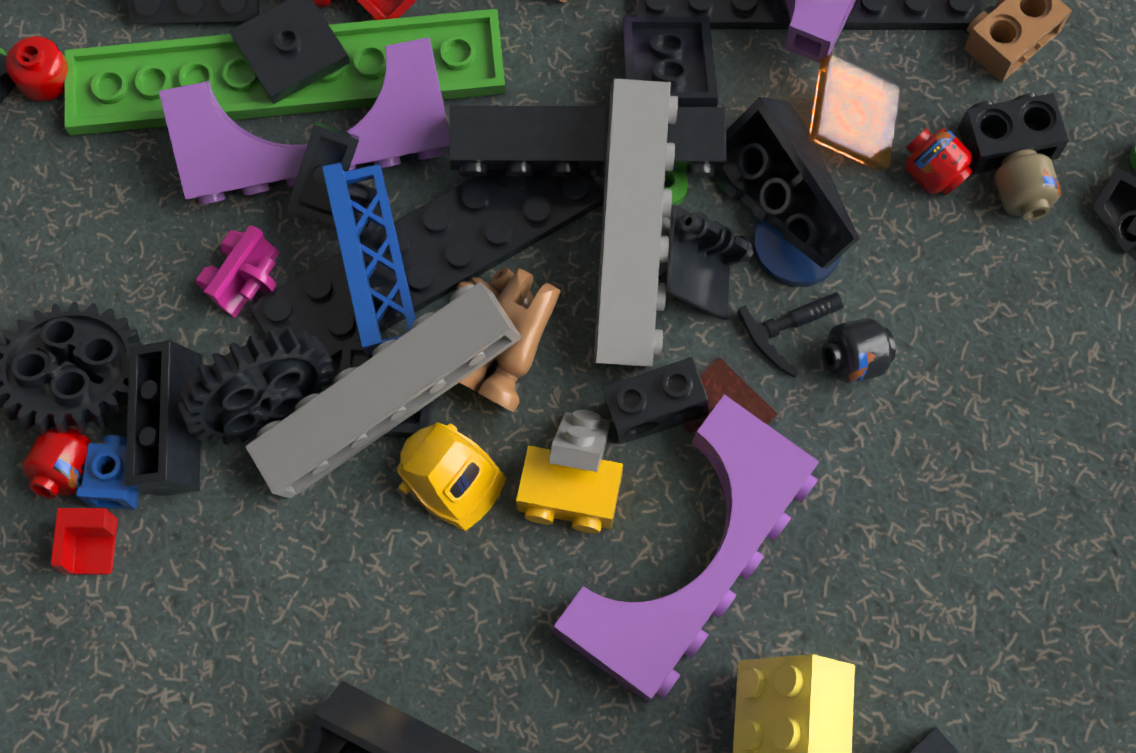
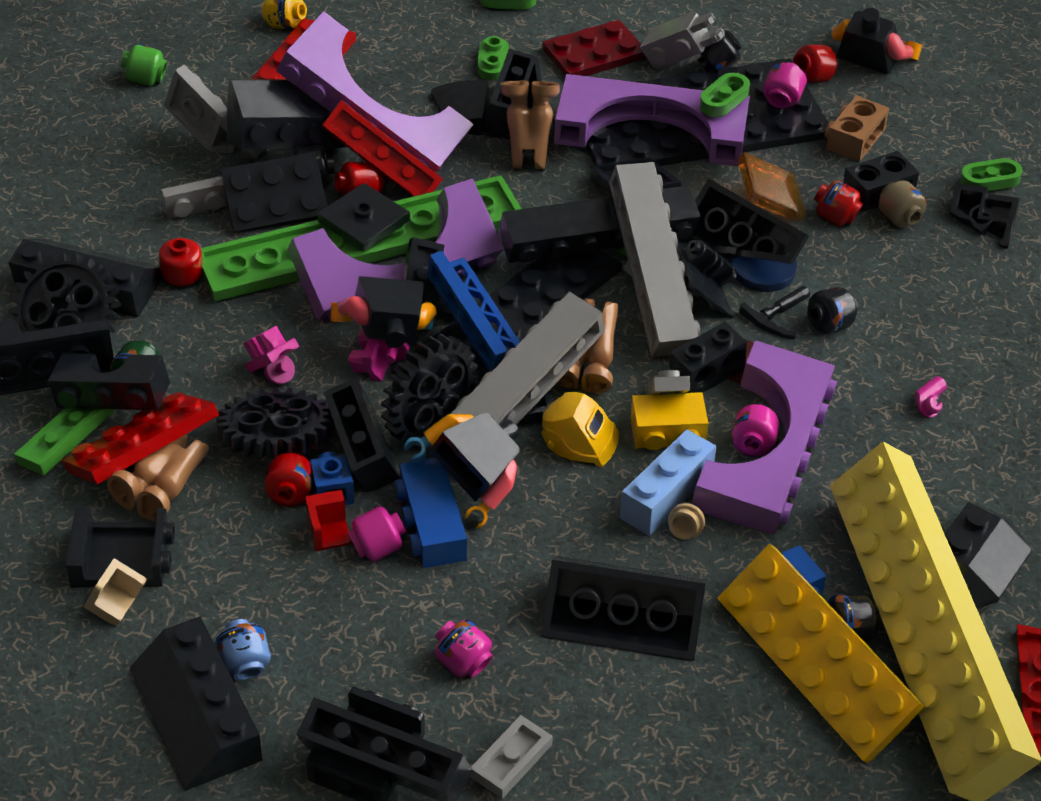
camera: 20 degrees left, 25 degrees down
none -> dark pink hips [243,326,300,385]
none -> black torso [331,276,436,348]
none -> dark pink head [348,506,406,562]
none -> blue brick [394,458,467,568]
none -> torso [404,413,520,529]
none -> light blue brick [620,429,716,536]
none -> tan plate [668,503,705,540]
none -> dark pink head [731,404,780,457]
none -> dark pink arm [914,376,947,417]

